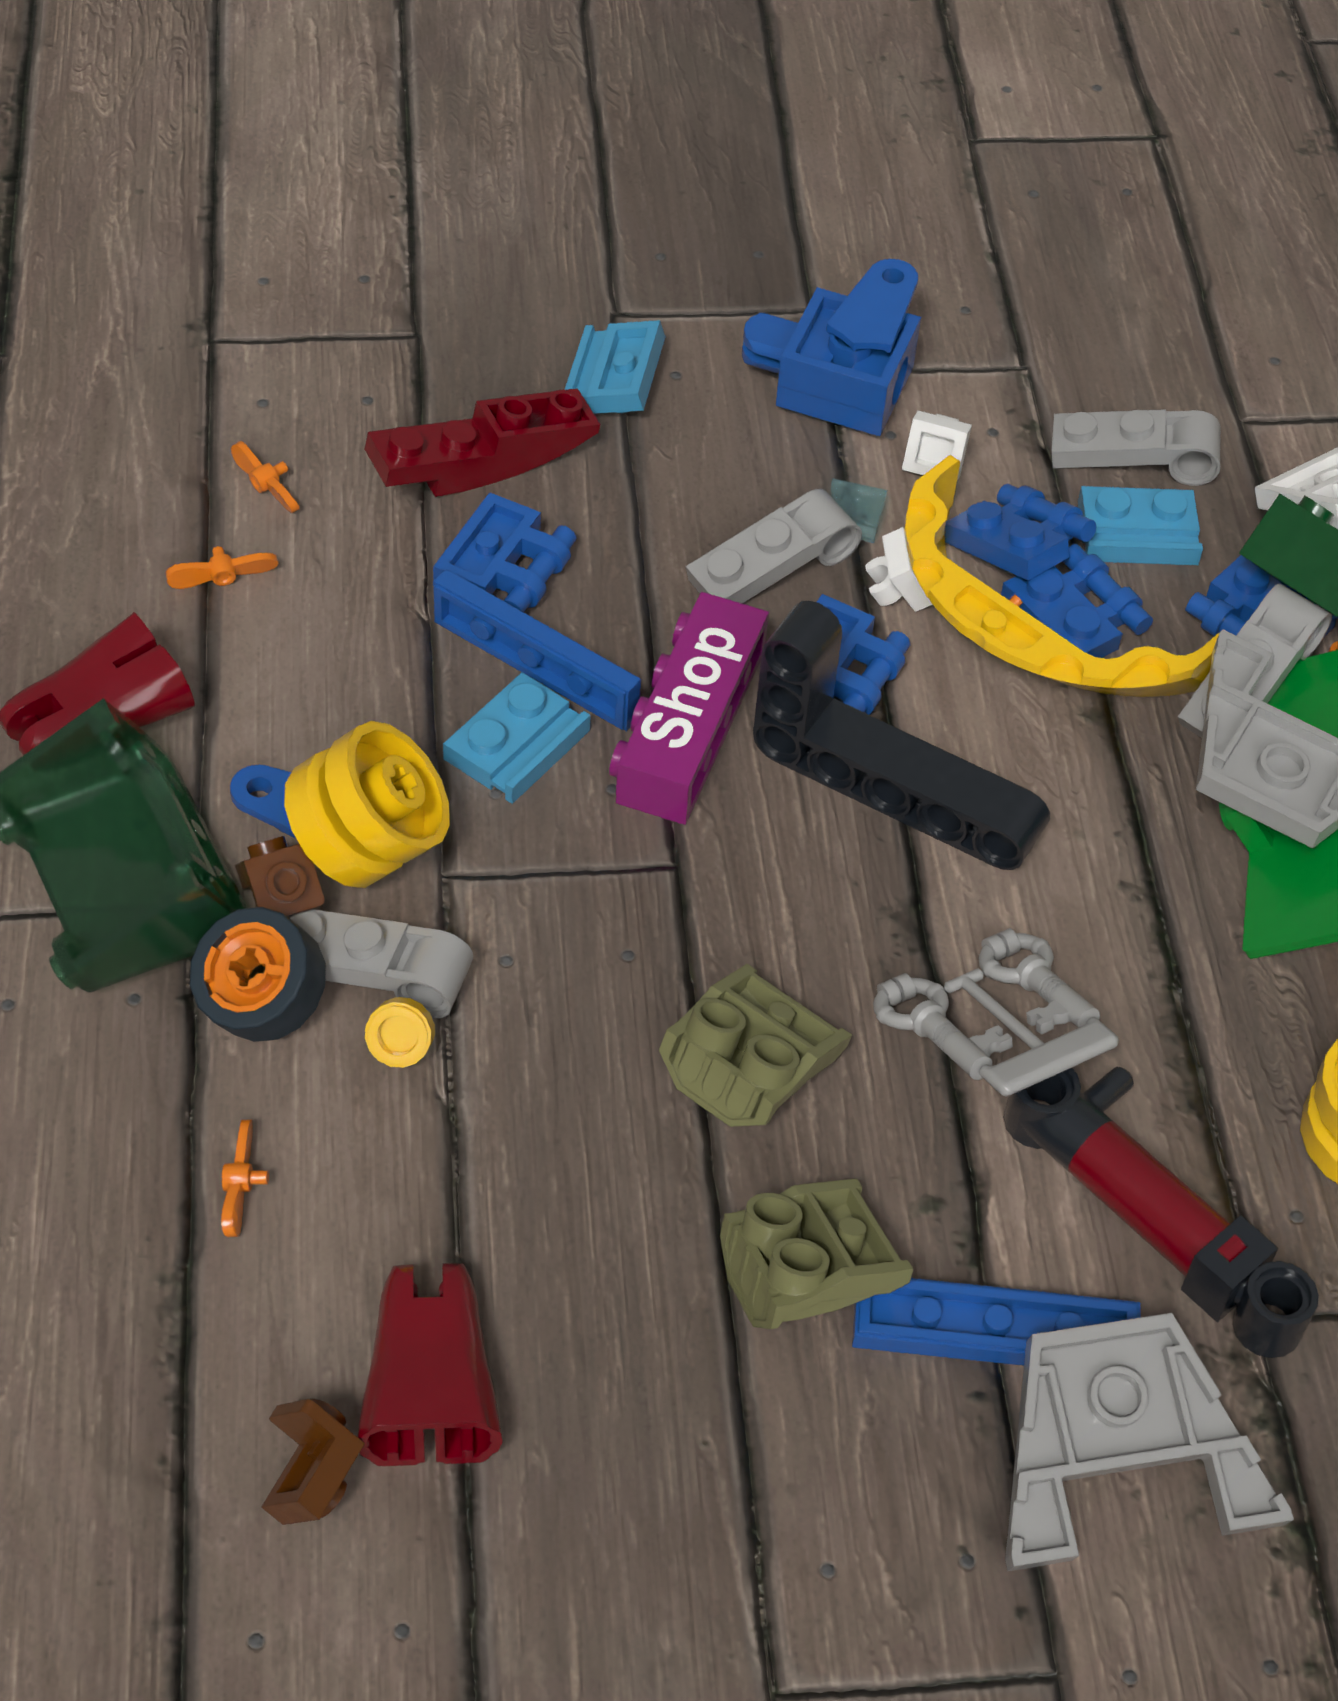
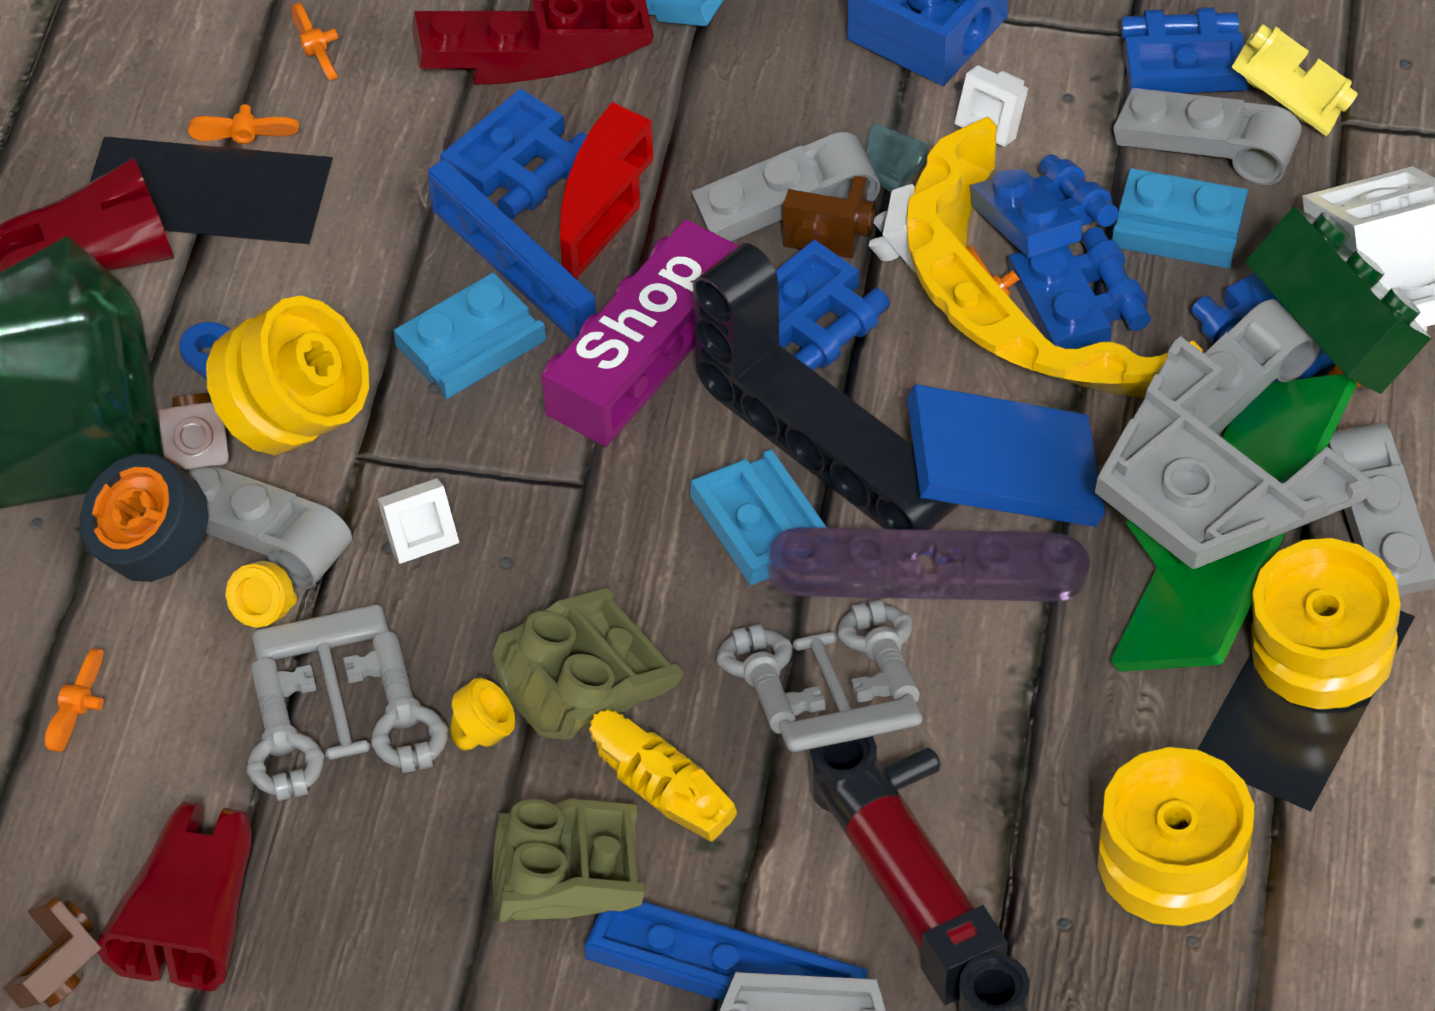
camera: 20 degrees right, 0 degrees up
none -> black piece [89,136,333,244]
none -> light grey piece [246,604,449,801]
none -> white tile [377,478,459,564]
none -> yellow tile [450,678,515,751]
none -> red slope [560,102,654,279]
none -> yellow hinge [589,709,738,842]
none -> dark azure plate [690,449,834,586]
none -> clear purple piece [767,527,1090,602]
none -> reddish brown bracket [783,175,876,259]
none -> blue tile [907,384,1105,527]
none -> blue plate [1121,7,1248,93]
none -> light yellow hinge [1231,24,1358,136]

